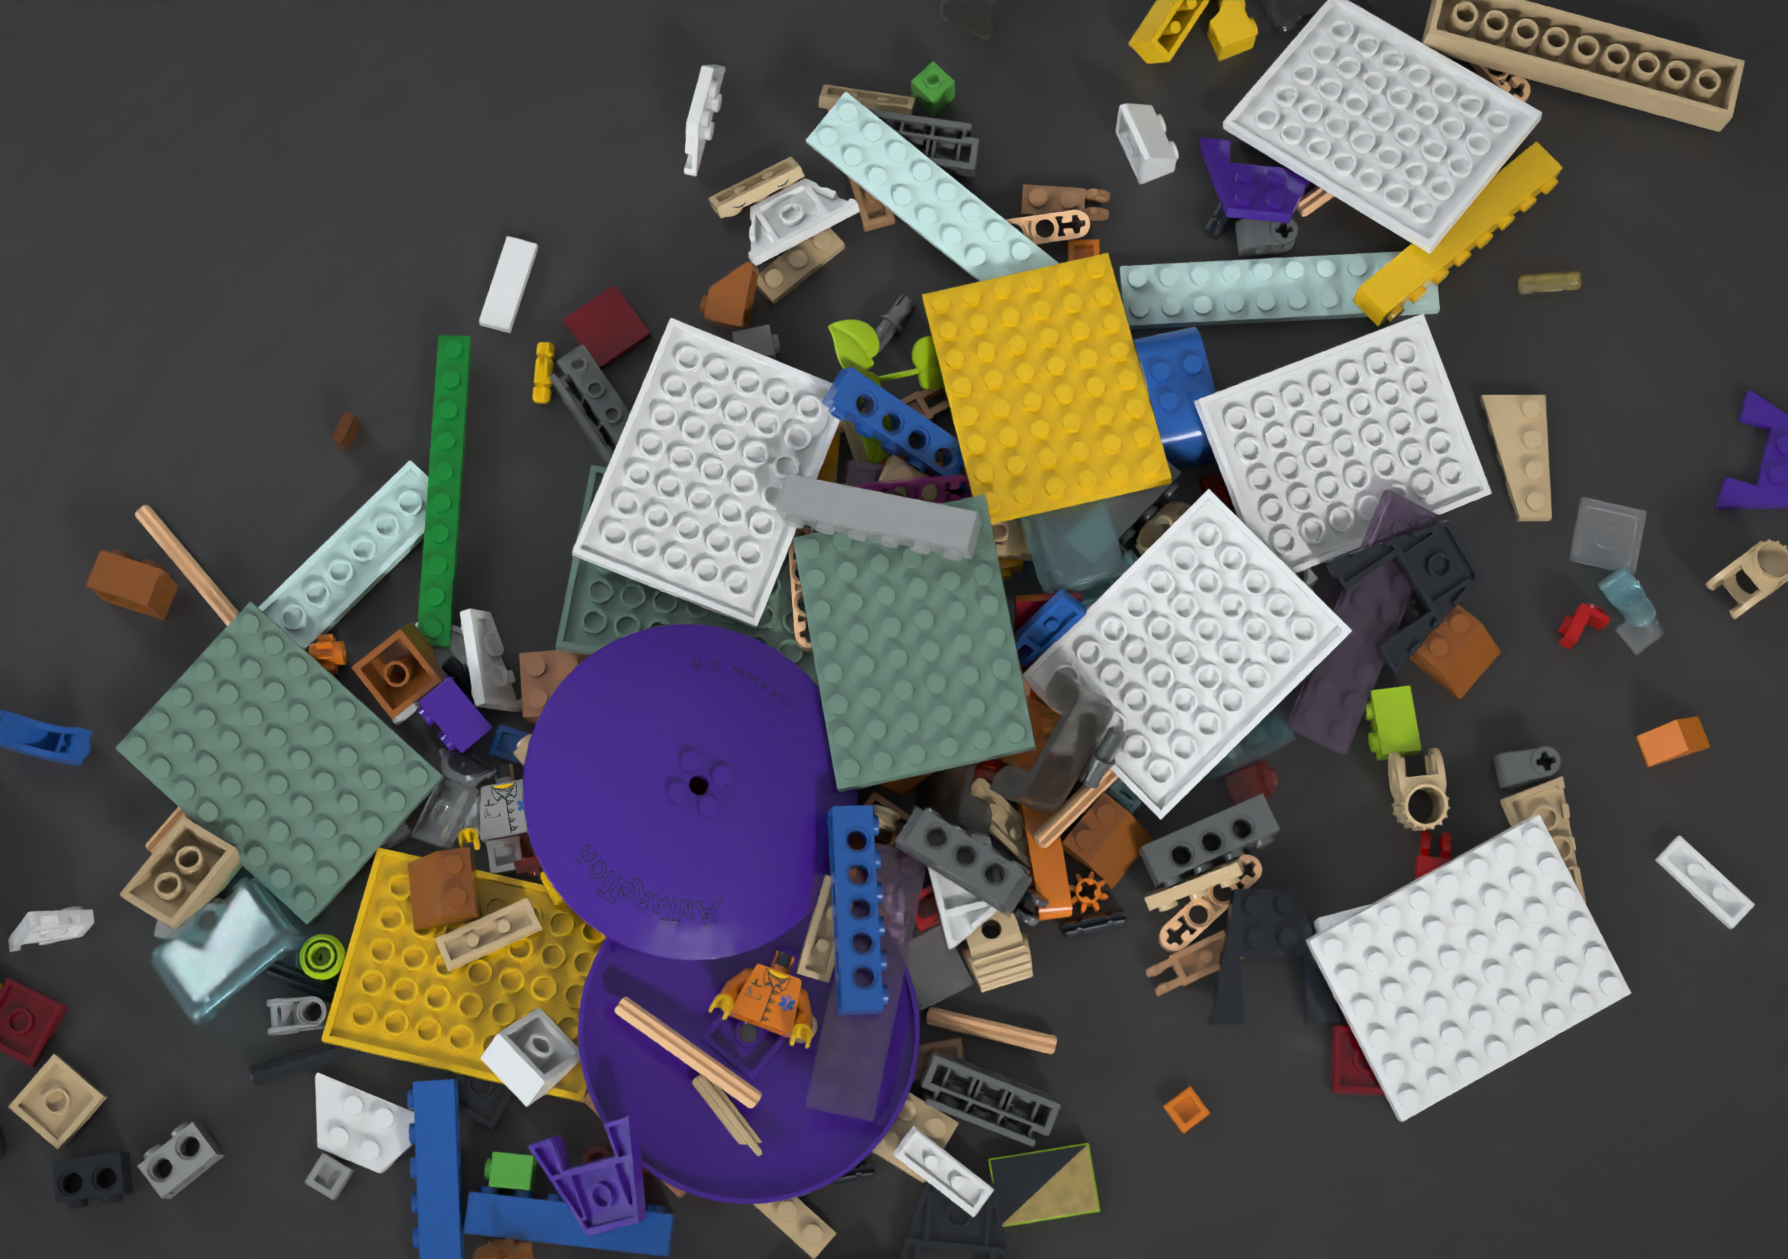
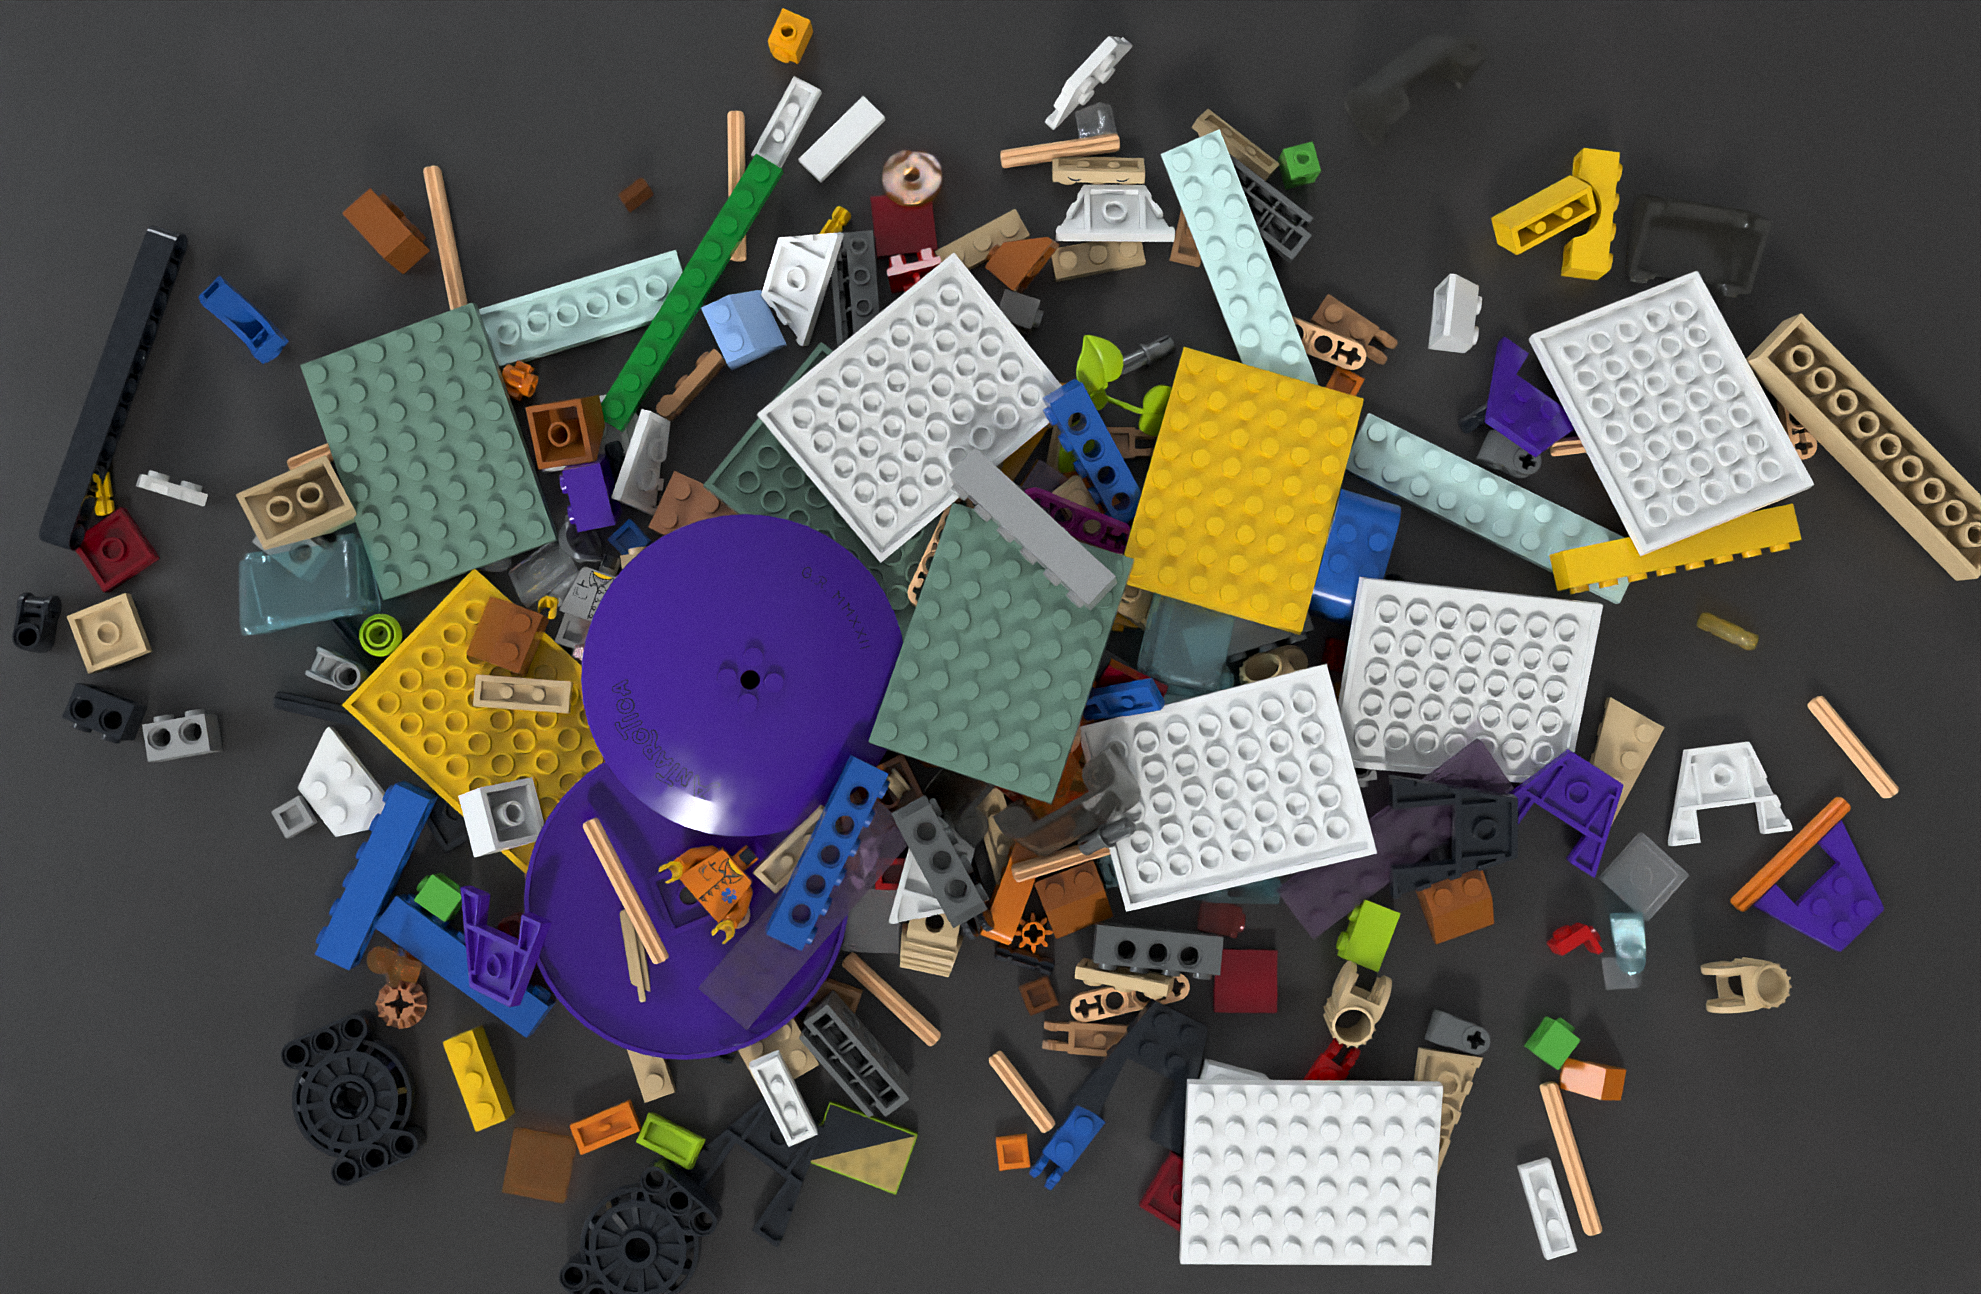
camera: 20 degrees right, 10 degrees up
none -> medium nougat hinge [655,349,727,421]
none -> light blue slope [701,290,787,371]
none -> light nougat axle [727,111,747,262]
none -> white tile [751,76,822,168]
none -> white wing [761,232,844,346]
none -> light orange brick [768,8,813,64]
none -> clear orange tile [882,150,943,207]
none -> red hips [886,248,942,293]
none -> tan plate [935,209,1030,270]
none -> light nougat axle [989,1050,1055,1133]
none -> light nougat axle [1000,133,1120,168]
none -> reddish brown tile [1018,975,1059,1016]
none -> blue hinge [1029,1105,1105,1190]
none -> clear slope [1075,102,1116,138]
none -> dark red tile [1213,948,1278,1013]
none -> dark purple wing [1508,749,1624,878]
none -> bright green brick [1524,1016,1581,1070]
none -> light nougat axle [1540,1081,1602,1236]
none -> white wing [1668,742,1793,846]
none -> orange axle [1730,797,1851,912]
none -> light nougat axle [1807,696,1899,798]

